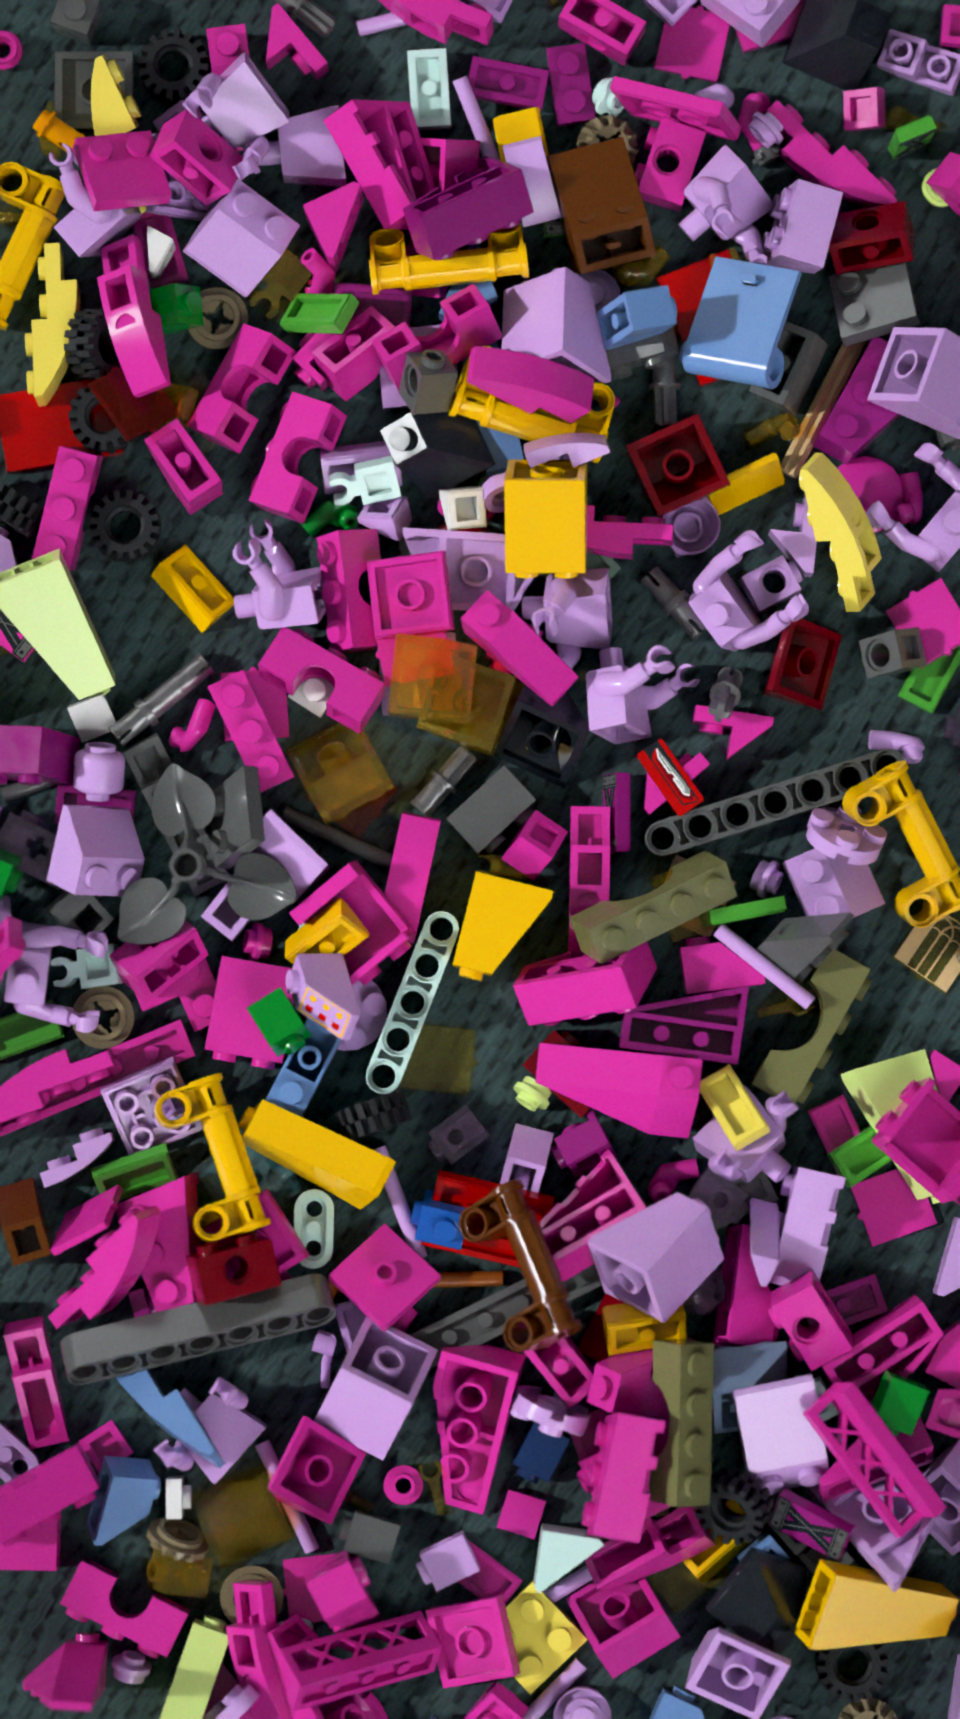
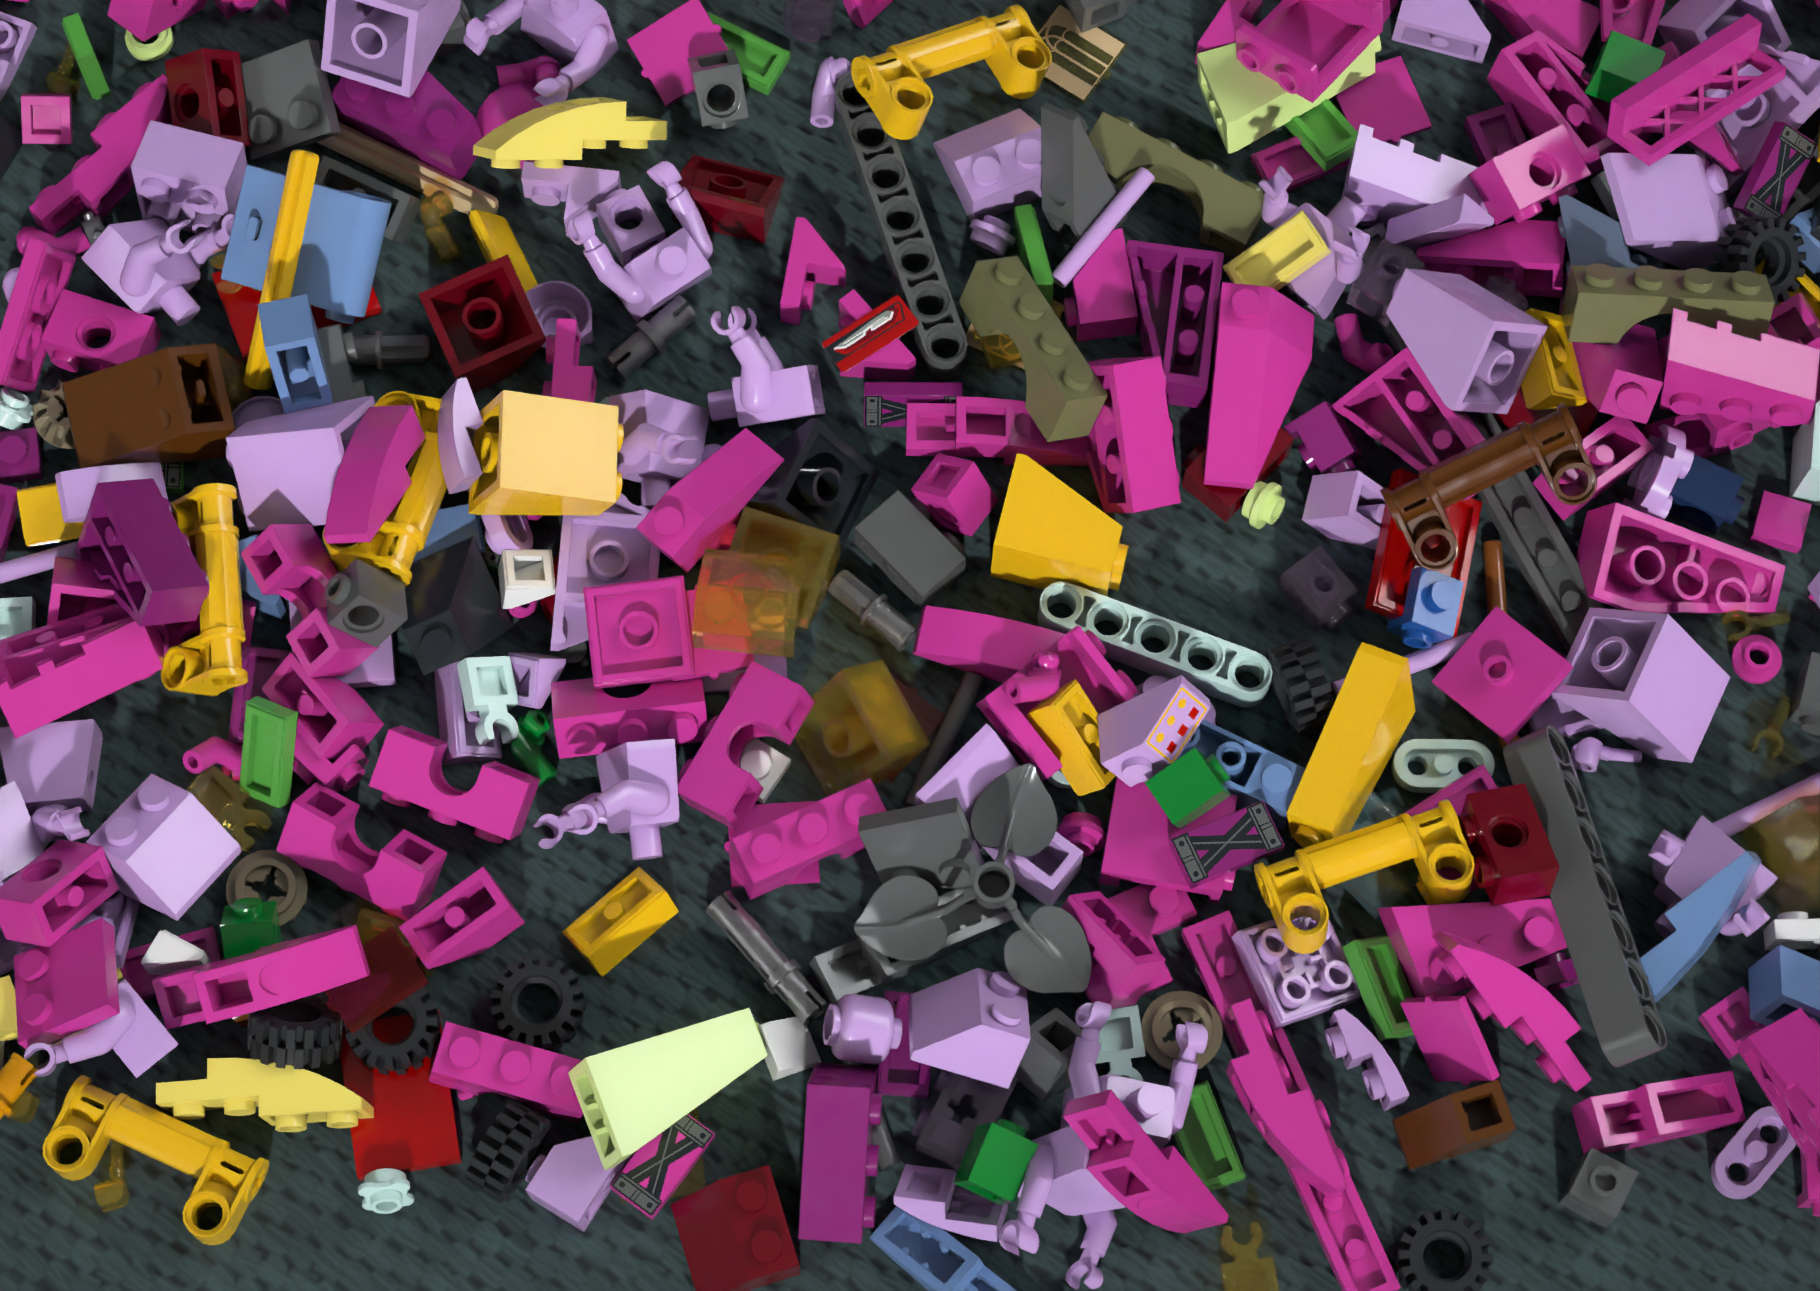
camera: 90 degrees left, 15 degrees down
dark pink arm [168,699,216,752] -> none
dark pink slope [267,1416,366,1524] -> none
dark pink slope [303,181,364,272] -> none
clear yellow piece [400,1025,476,1095] -> none
clear yellow hand [474,854,531,881] -> none
flat silver axle [708,666,743,722] -> none
lavender plate [748,111,784,148] -> none
clear yellow hand [757,989,816,1018] -> none
lavender plate [806,803,887,865] -> none
none -> yellow axle [243,149,319,390]
none -> dark pink arm [1006,651,1062,704]
none -> tile [1169,800,1285,889]

